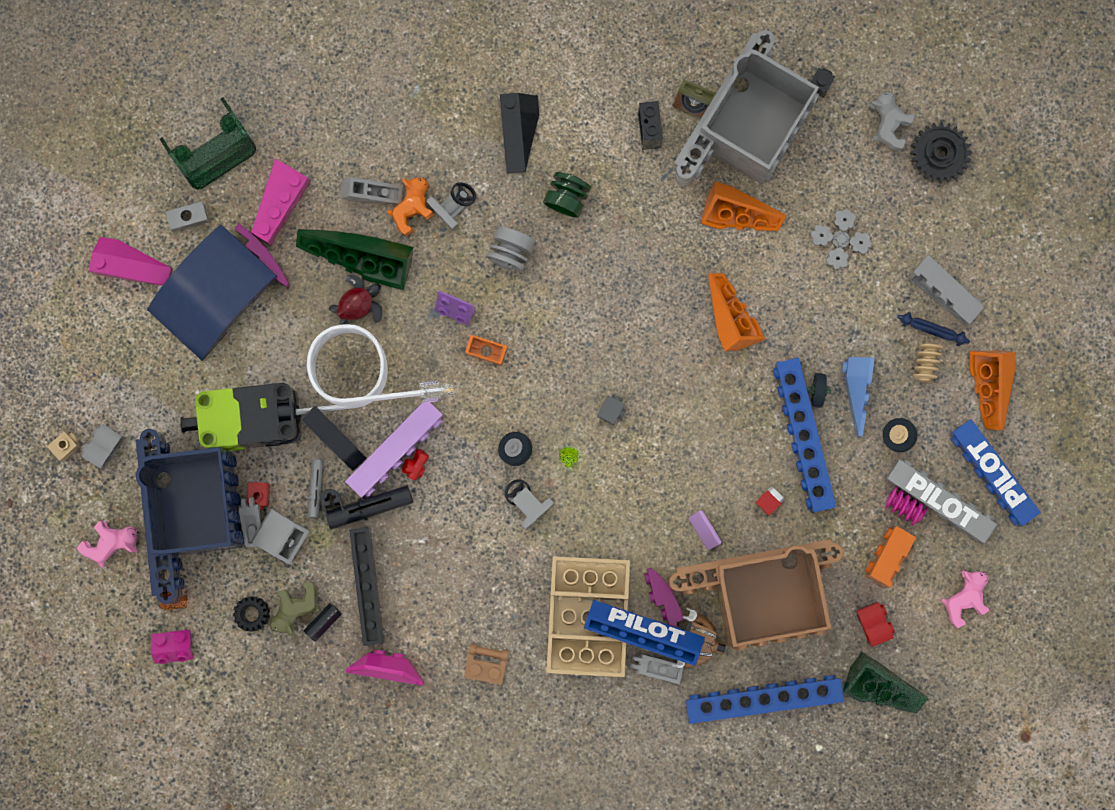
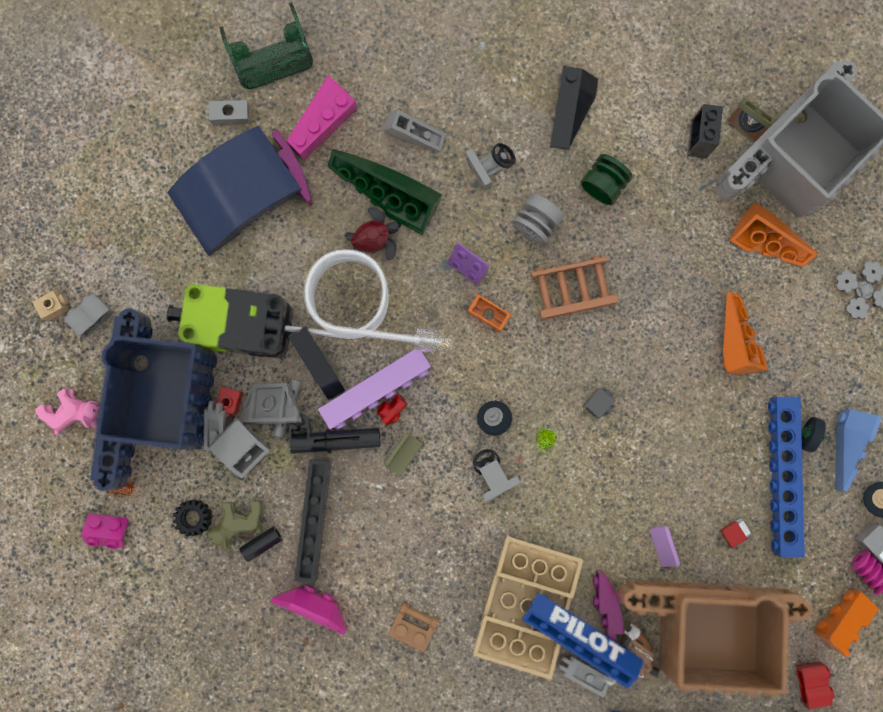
camera: 10 degrees right, 0 degrees up
dark pink wedge [89,237,172,286] -> none
orange animal [387,177,434,237] -> none
none -> light grey wing [233,383,302,424]
none -> olive panel [384,432,423,476]
none -> nougat fence [530,255,619,321]

